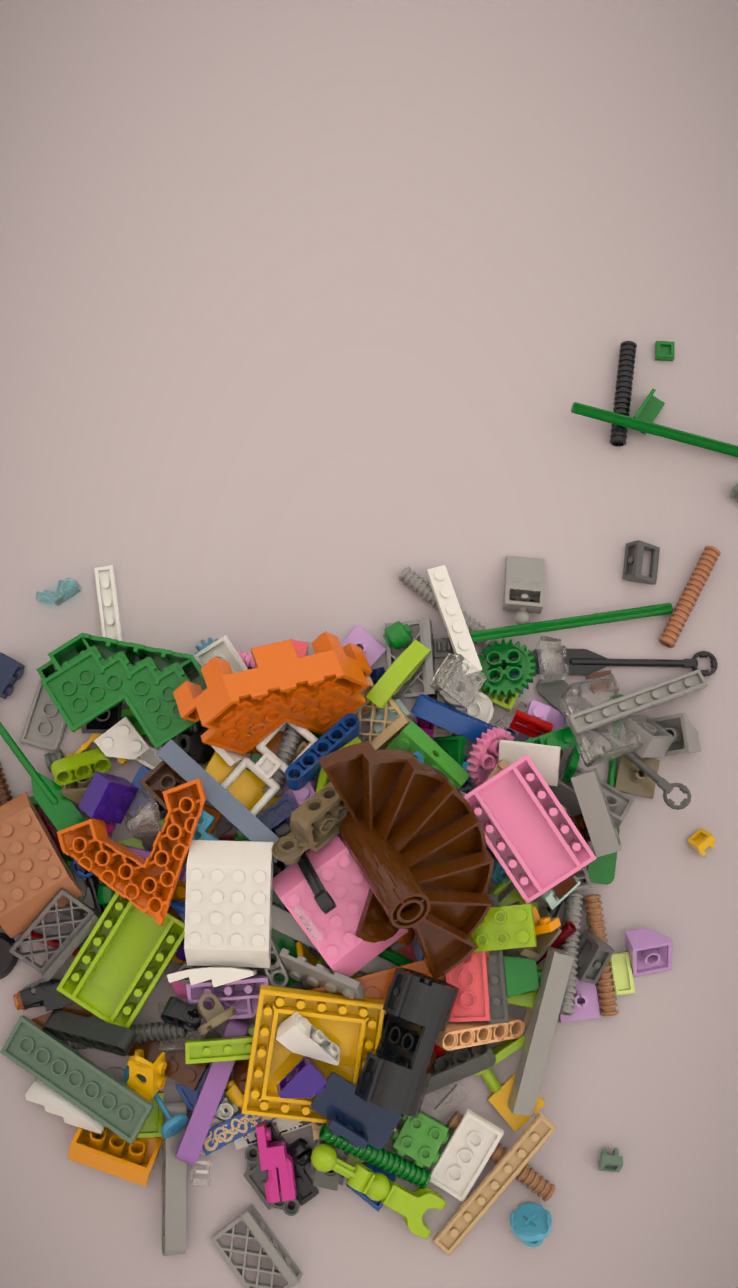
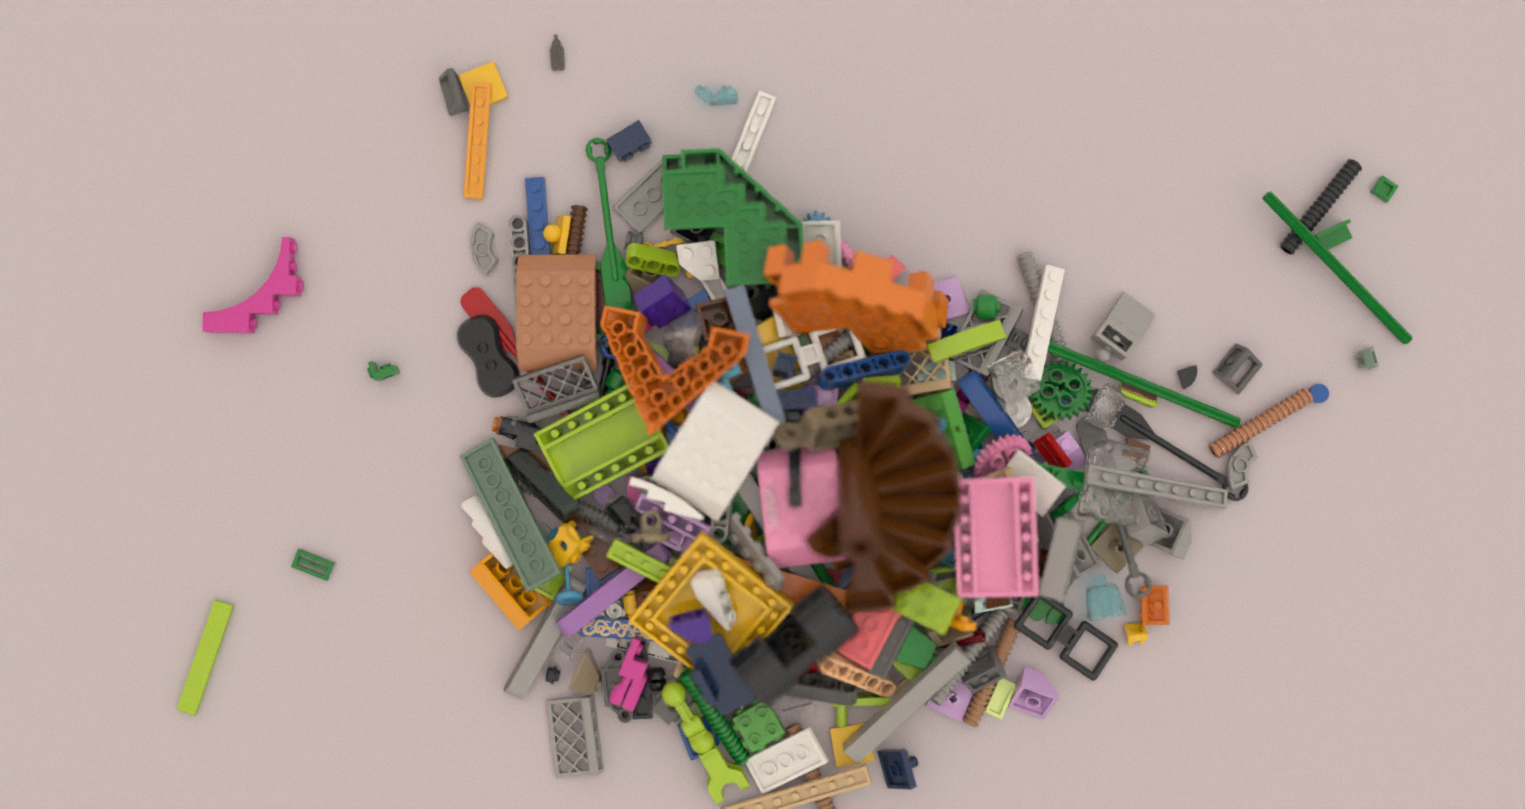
camera: 30 degrees right, 10 degrees up
none -> black plate [545,666,560,685]
none -> dark tan slope [568,648,602,695]
none -> medium lavender tile [593,484,617,507]
none -> panel [772,351,797,380]
none -> dark blue tile [877,749,918,789]
none -> black bar [1014,589,1118,681]
none -> green tile [1045,603,1064,624]
none -> clear light blue torso [1086,574,1127,621]
none -> slope [1117,382,1158,408]
none -> orange bracket [1139,585,1170,626]
none -> black tile [1177,365,1197,389]
none -> light grey tile [1226,440,1258,491]
none -> blue tile [1309,384,1329,403]

